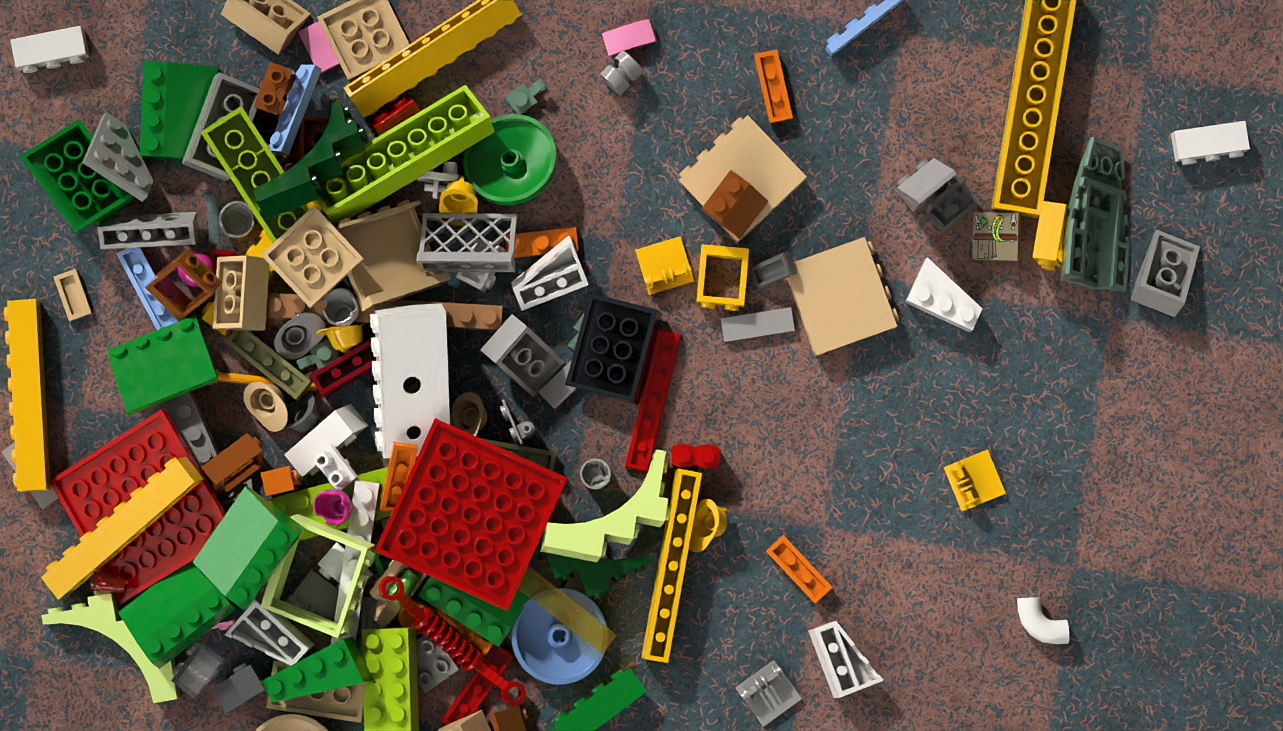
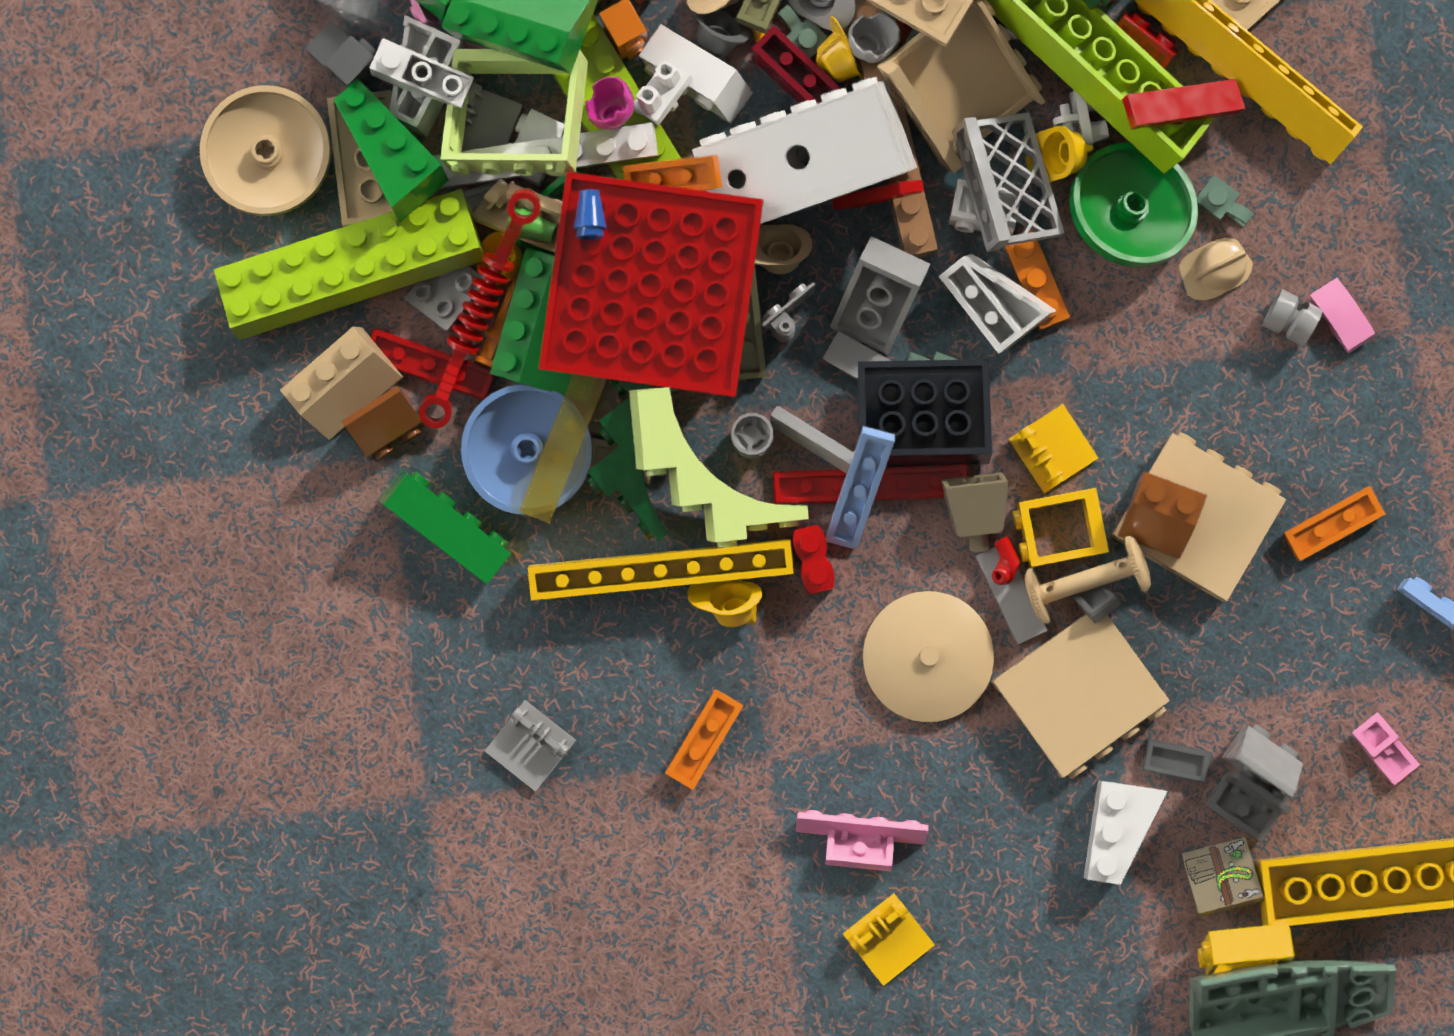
camera: 75 degrees right, 0 degrees up
white wedge [809,621,884,698] -> none
none -> white slope [370,38,474,108]
none -> tan plate [483,179,515,211]
none -> blue cone [574,190,607,240]
none -> light grey tile [770,406,854,474]
none -> bright pink bracket [795,810,929,872]
none -> light blue plate [826,426,895,550]
none -> red tile [832,180,924,210]
none -> tan dish [863,591,994,722]
none -> dark tan torso [941,472,1008,552]
none -> red arm [992,536,1020,585]
none -> tan hose [1025,536,1151,624]
none -> tile [1122,79,1245,130]
none -> dark grey tile [1141,738,1212,784]
none -> tan piece [1179,238,1253,301]
none -> bright pink slope [1352,712,1420,787]

